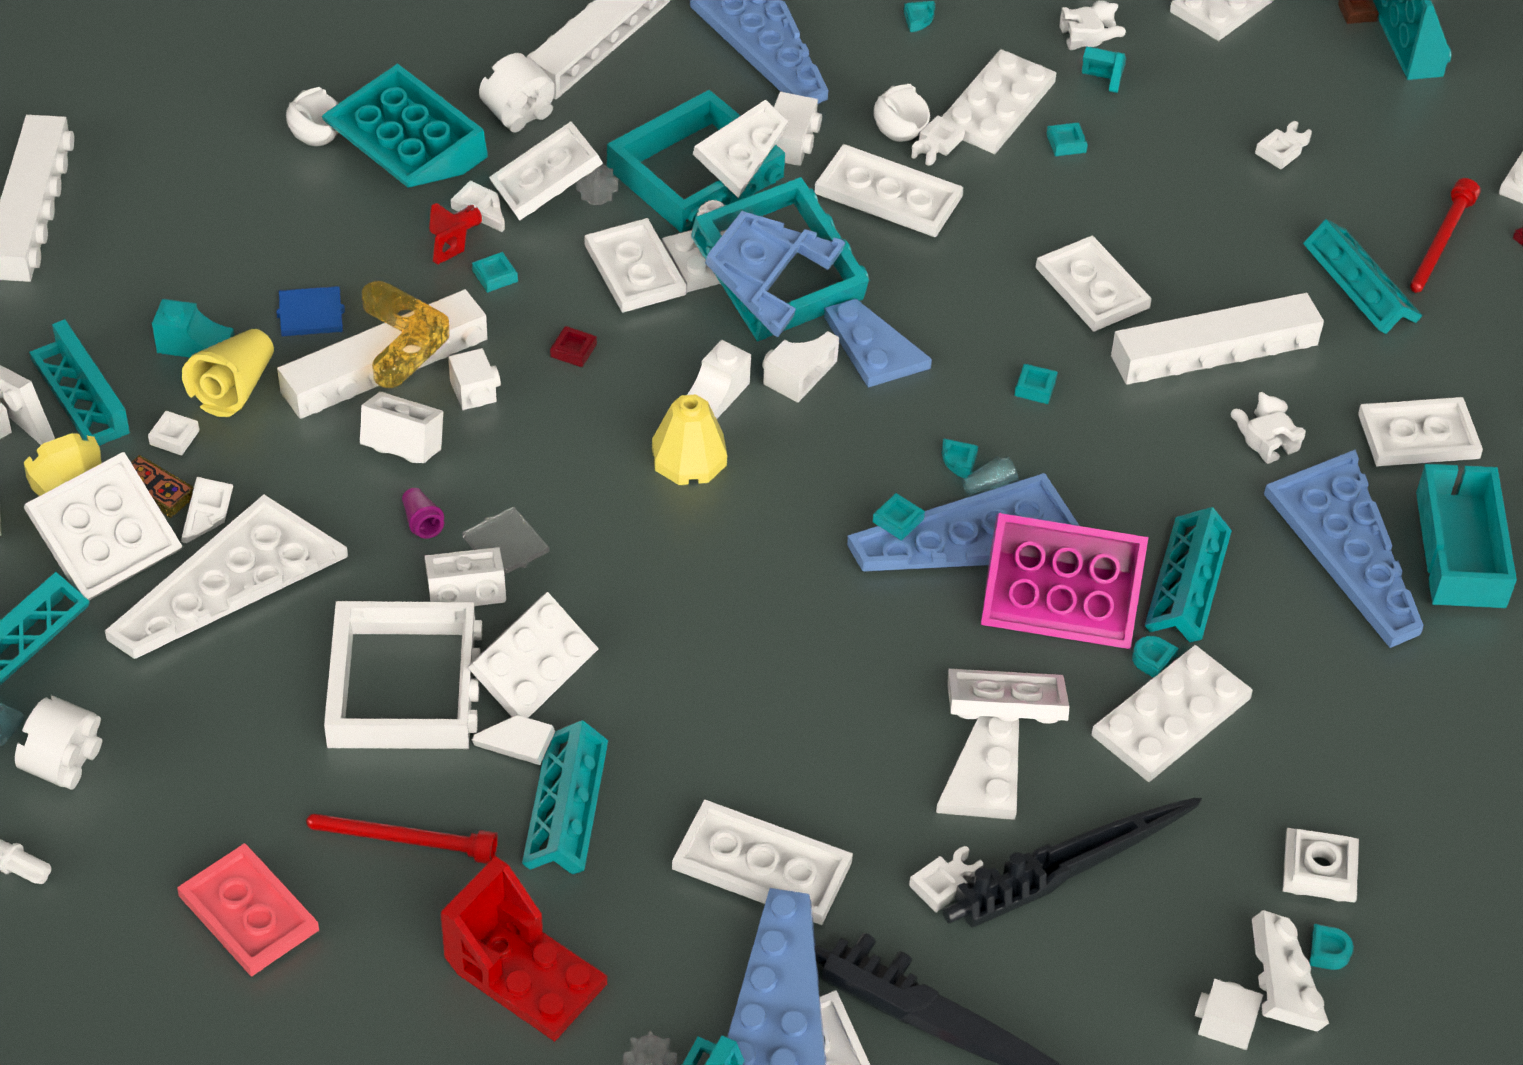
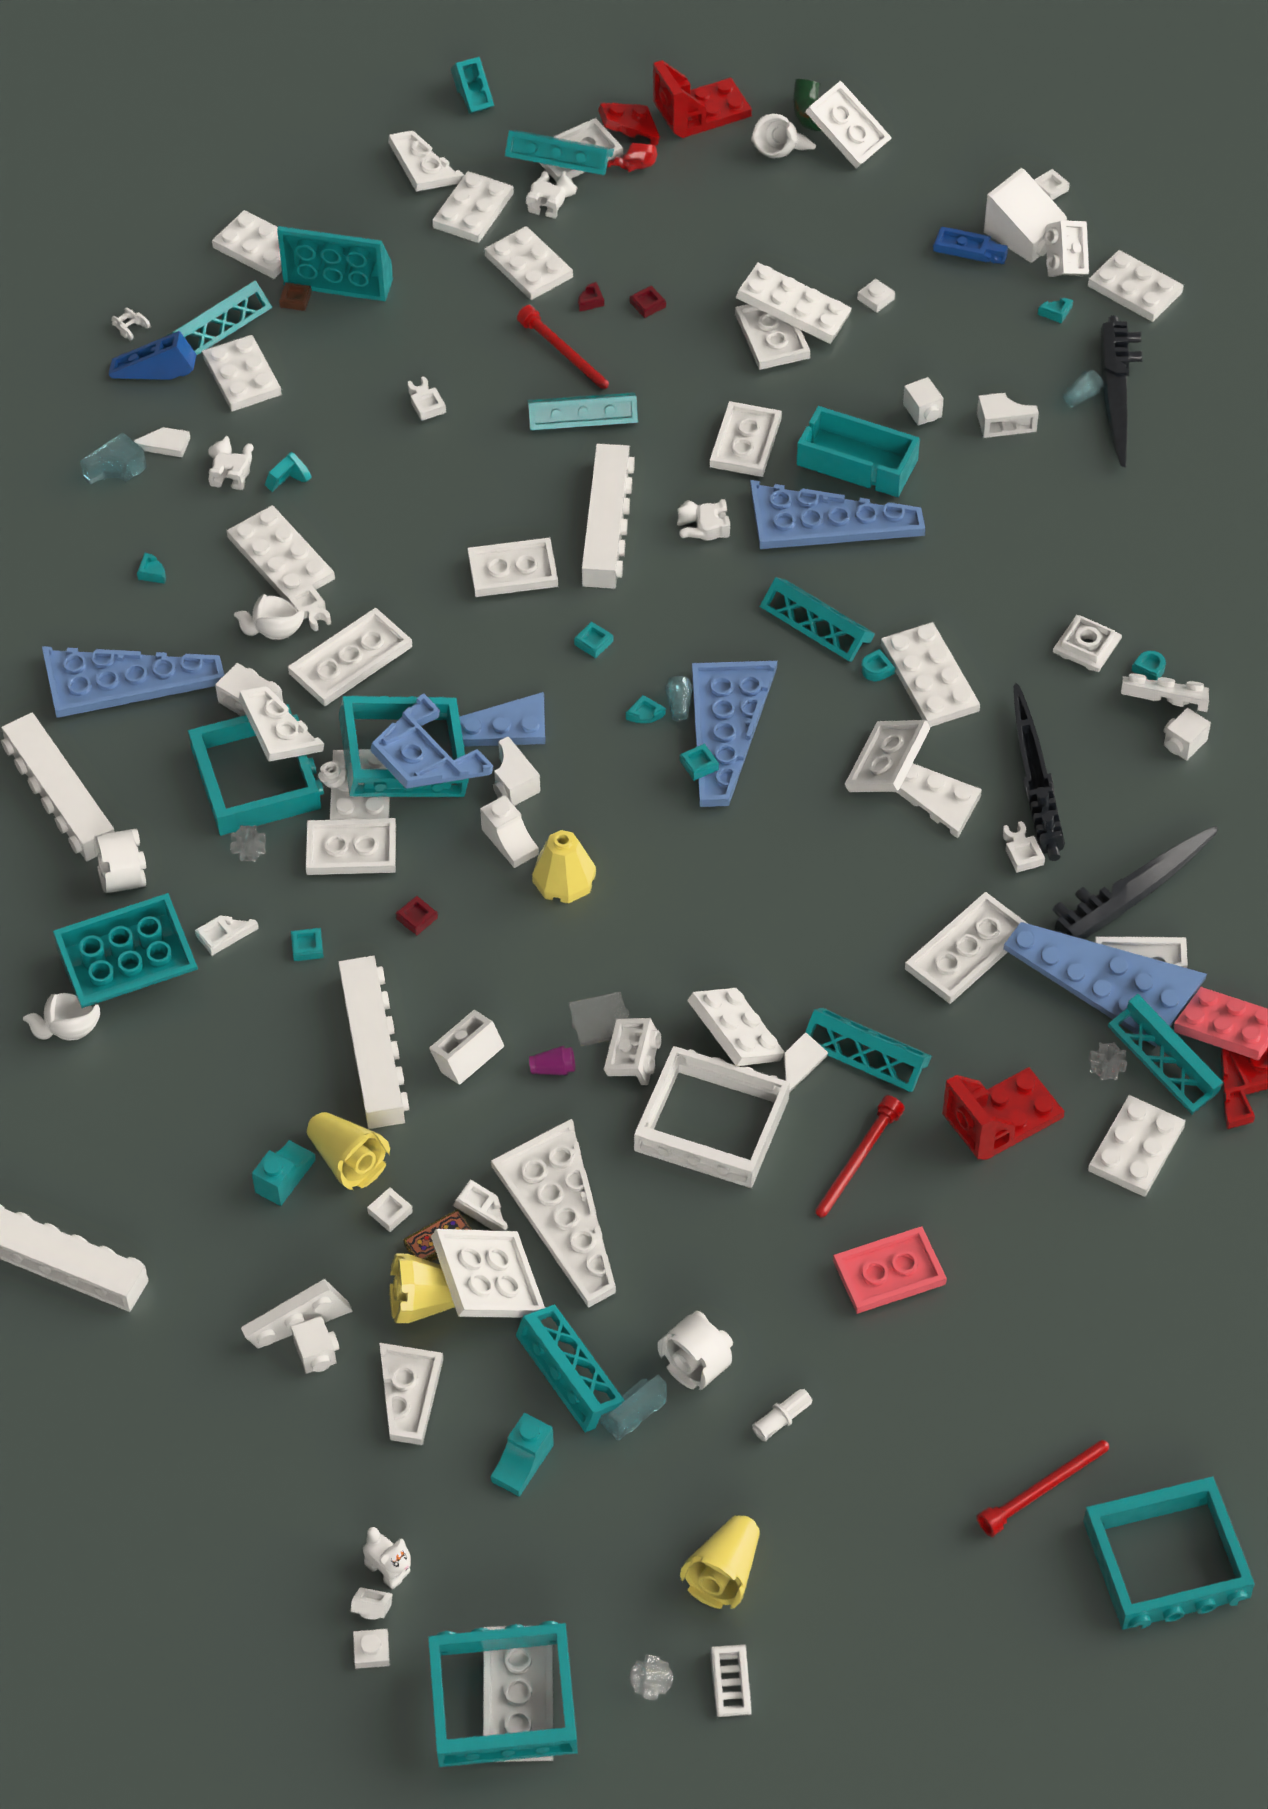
camera: 65 degrees left, 5 degrees up
teal fence [29,319,130,446] -> none
blue piece [276,286,345,336] -> none
clear yellow beam [362,281,450,388] -> none
red bracket [429,203,482,265] -> none
white brick [448,348,501,410] -> none
white plate [489,121,603,220] -> none
dark pink slope [981,513,1148,649] -> none
teal tile [1046,123,1088,156] -> none

